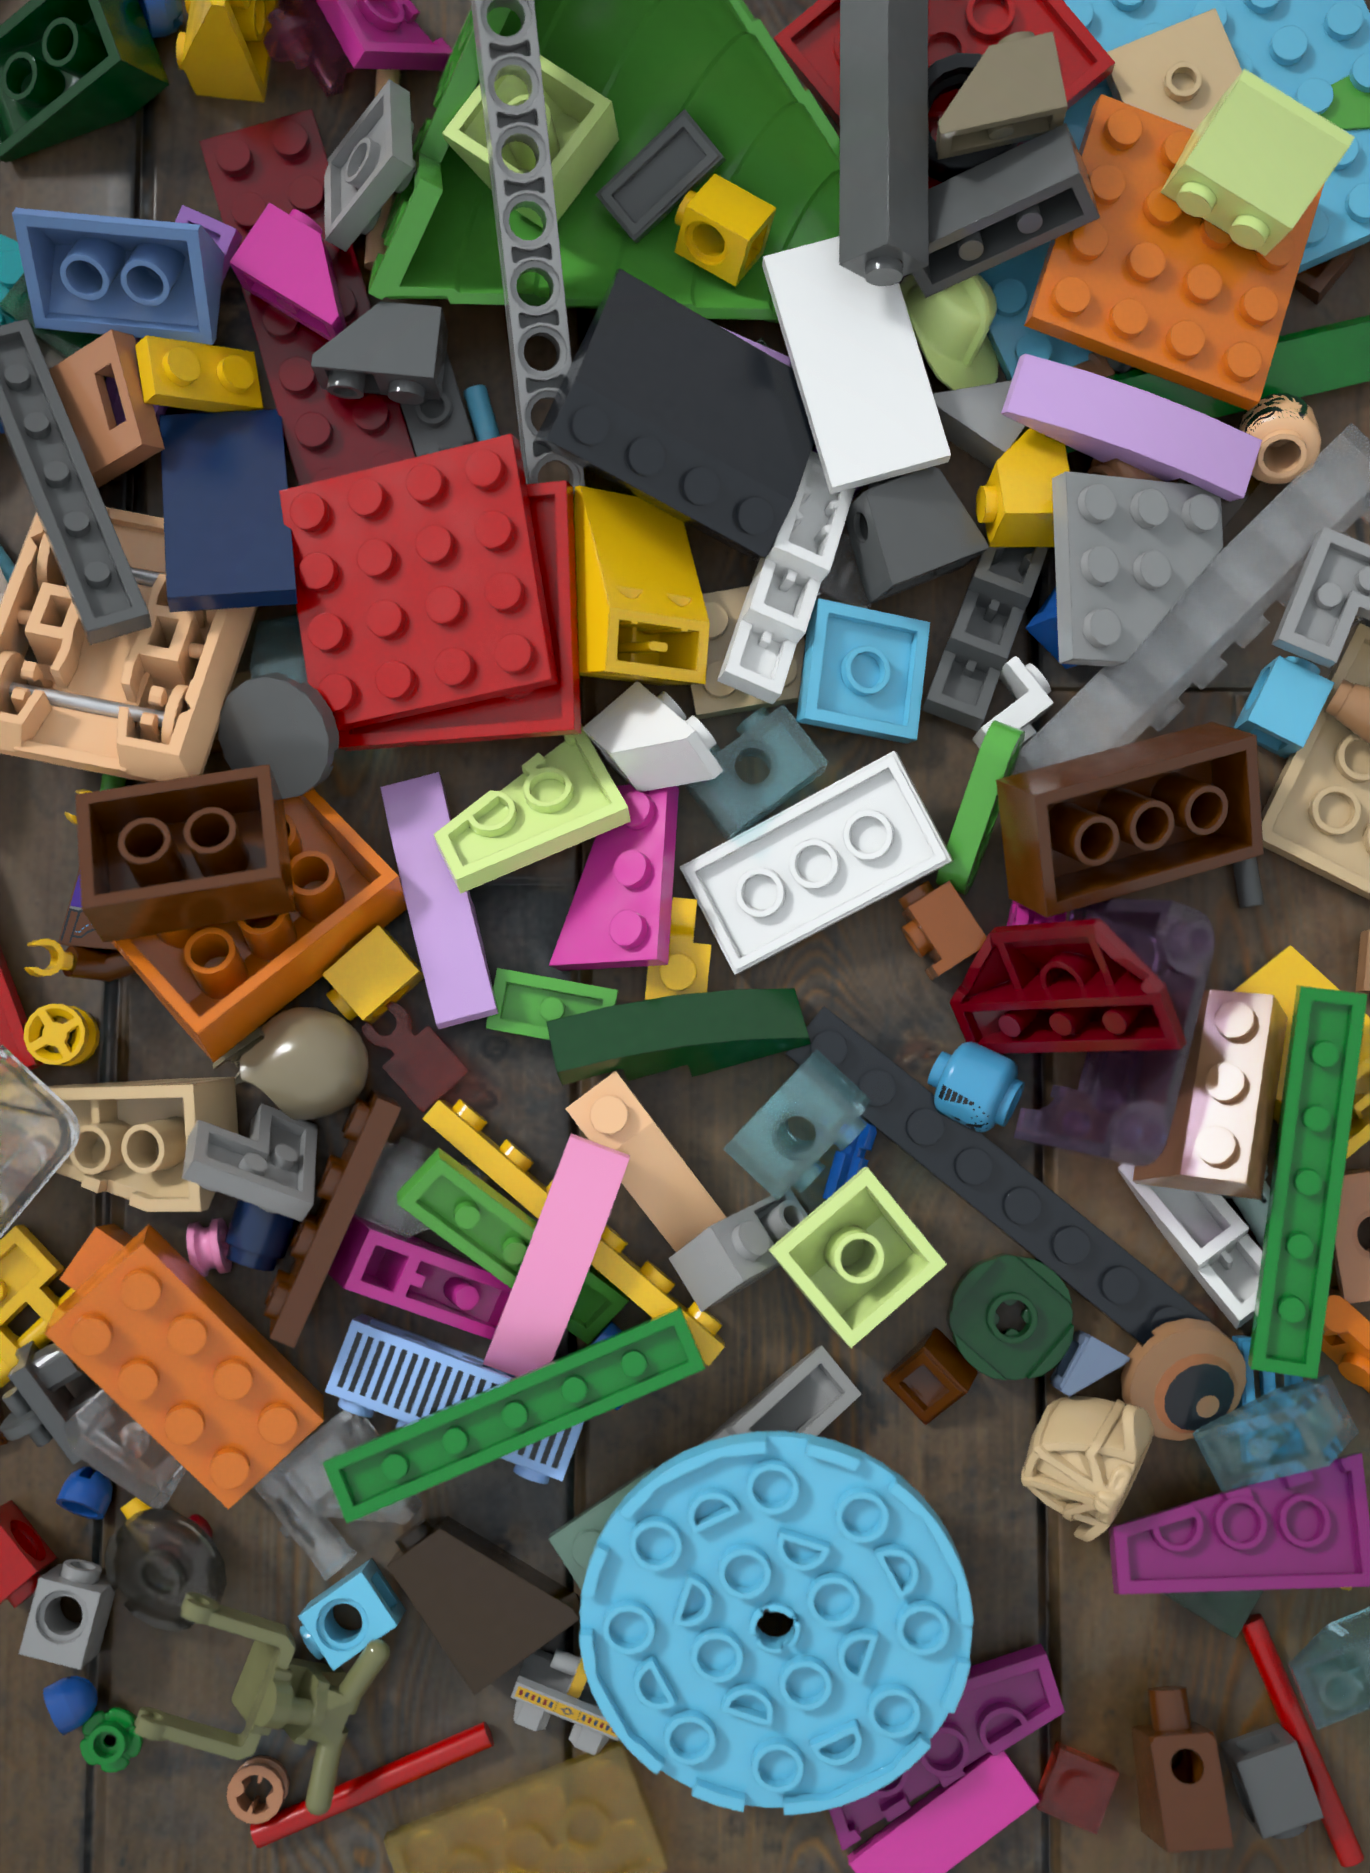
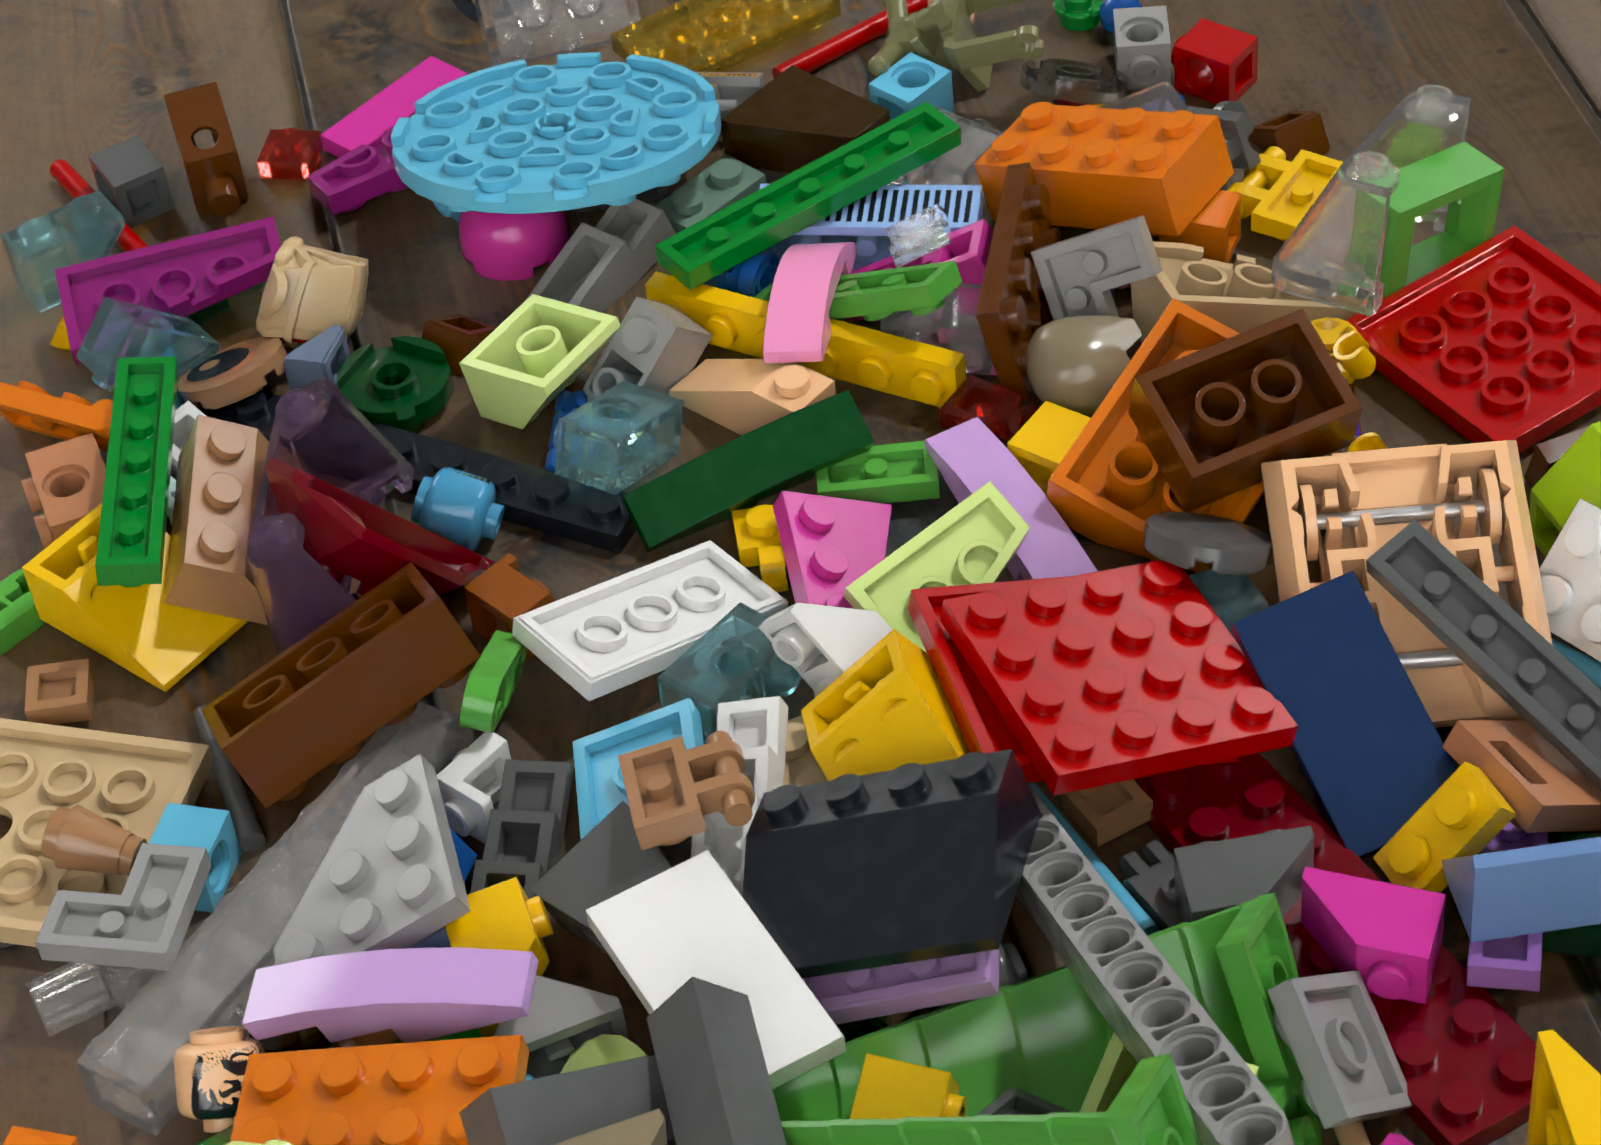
camera: 170 degrees right, 40 degrees down
none -> medium nougat plate [618,731,755,851]
none -> clear slope [885,204,953,268]

